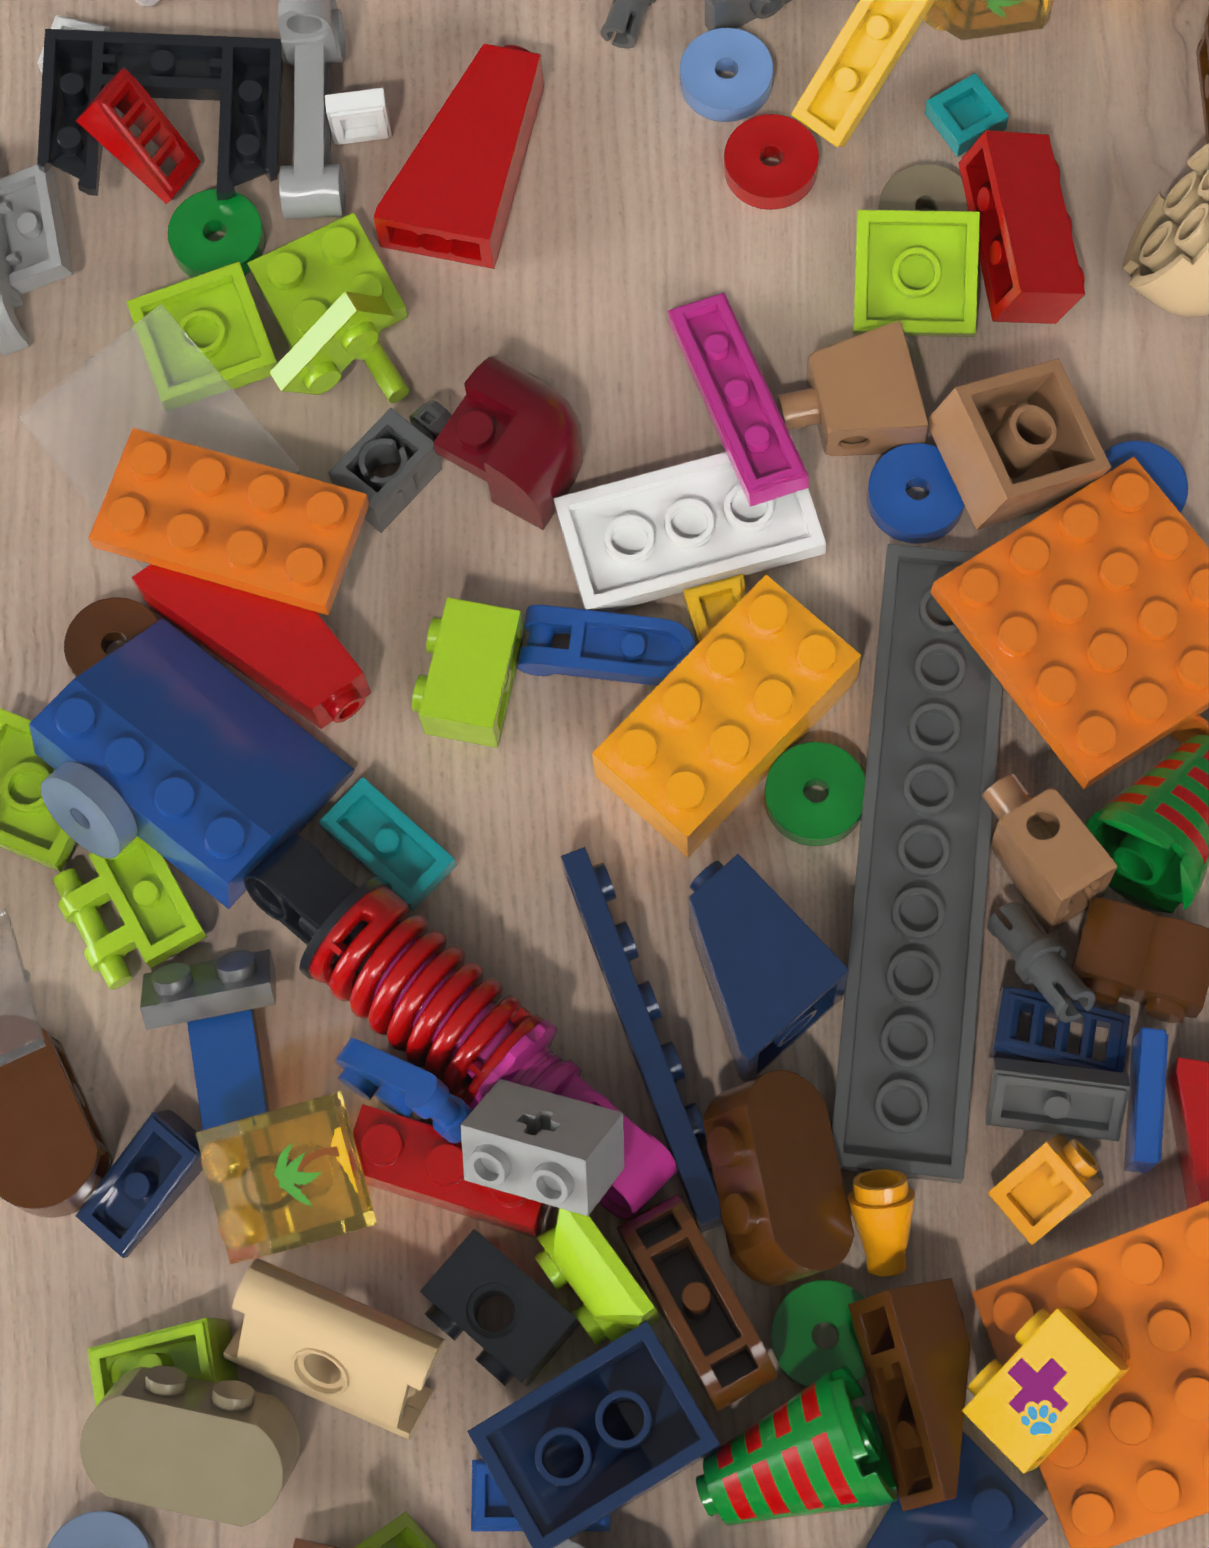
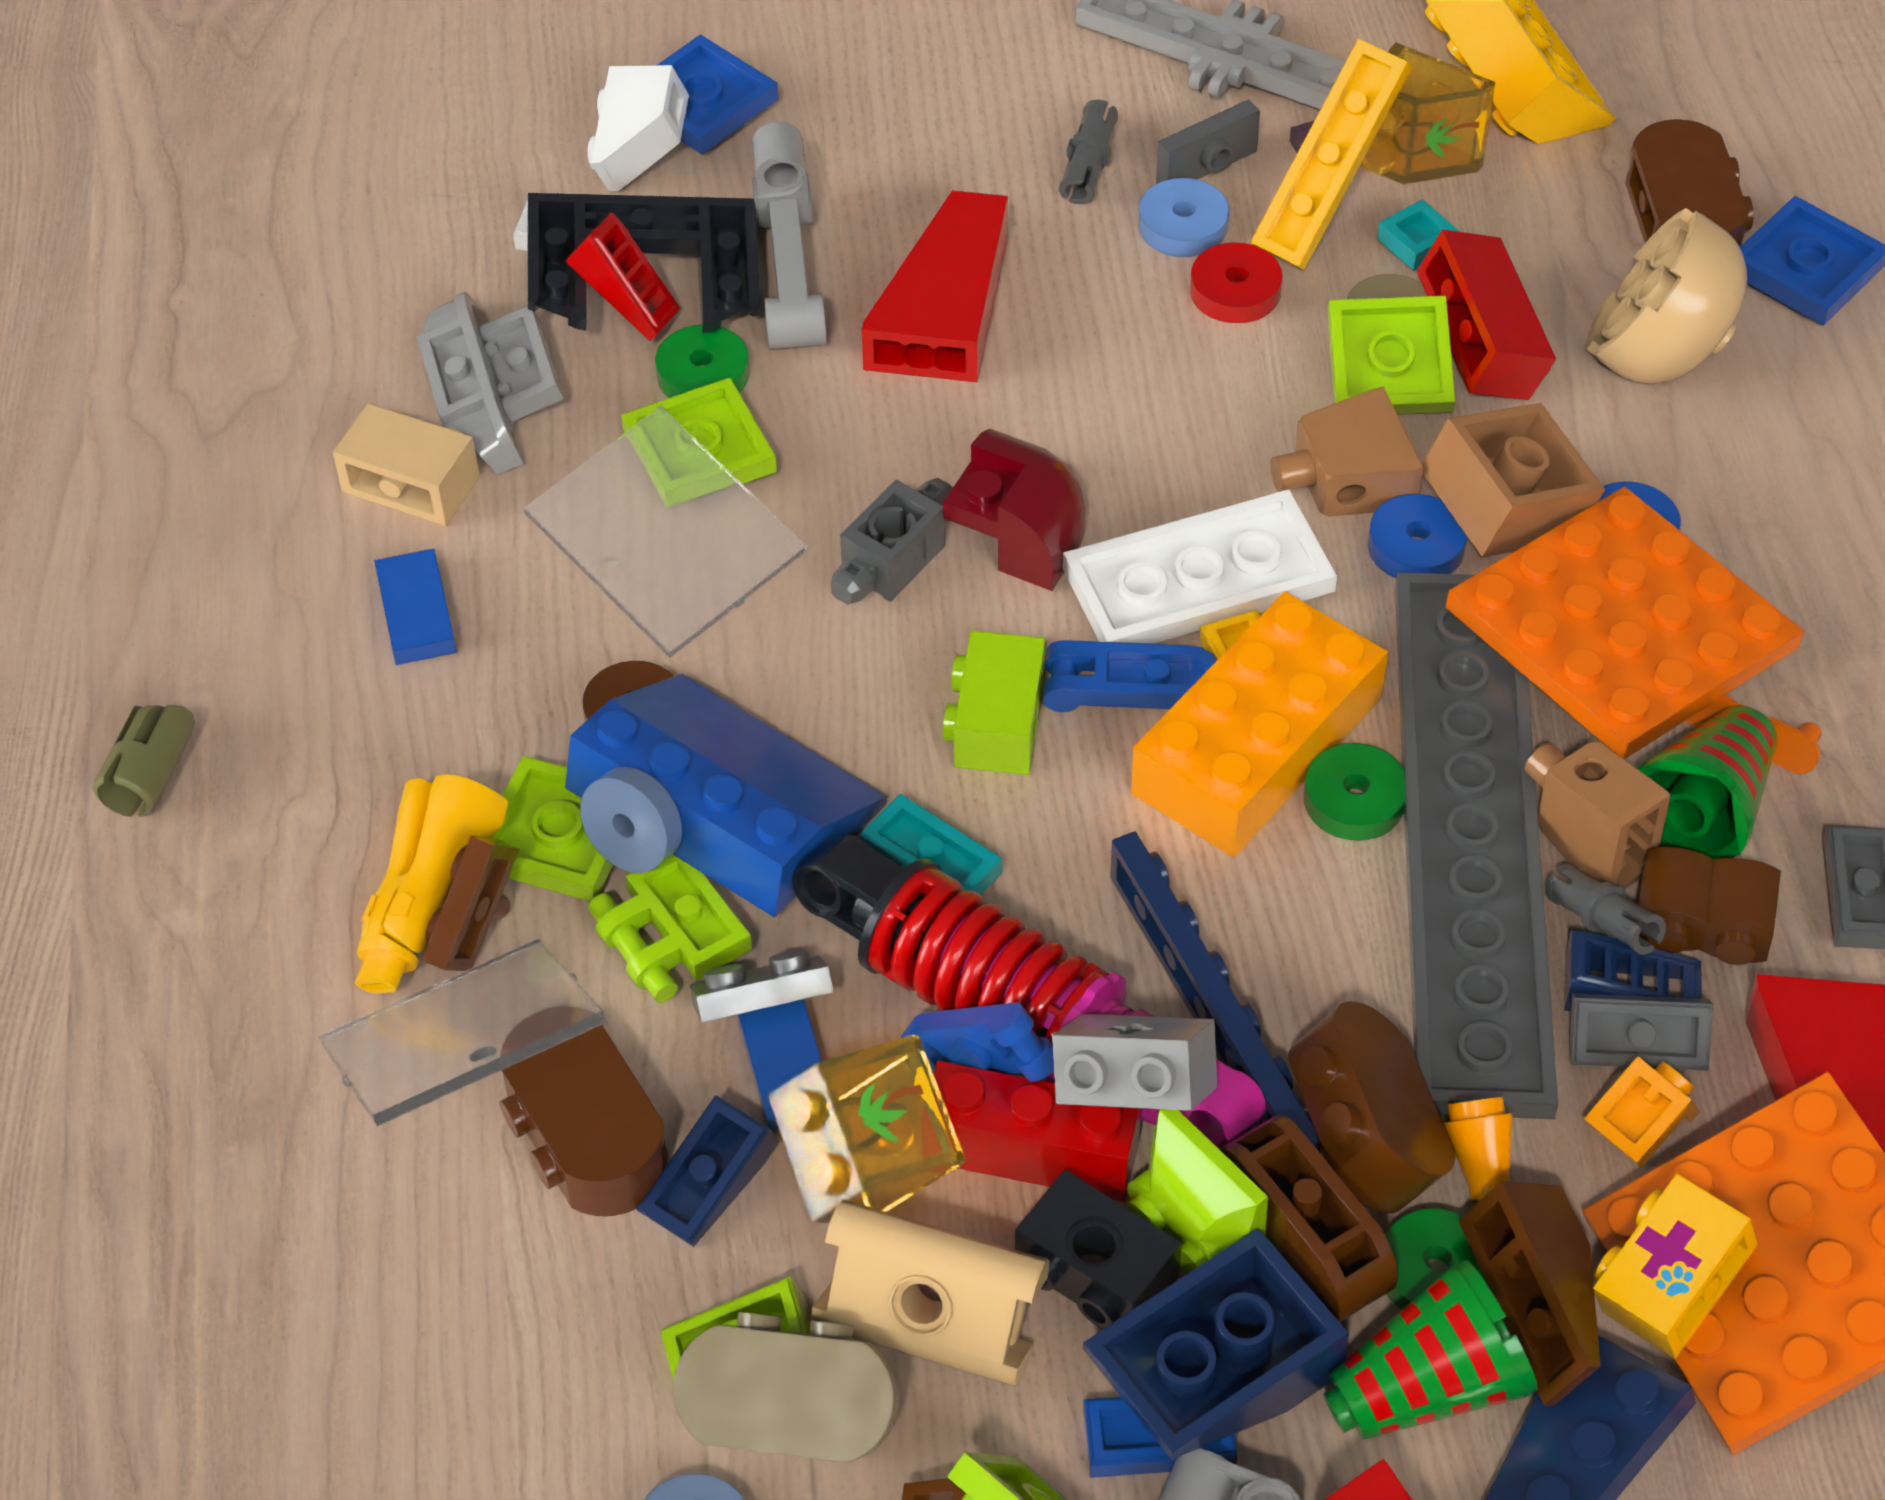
camera: 10 degrees left, 20 degrees down
orange plate [88,428,370,615] -> none
red slope [131,564,371,729] -> none
lime plate [247,212,408,349] -> none
lime plate [270,292,410,403] -> none
white tile [325,88,392,145] -> none
dark pink tile [668,292,809,507] -> none
dark blue slope [689,854,849,1082] -> none
blue tile [1124,1027,1169,1173] -> none

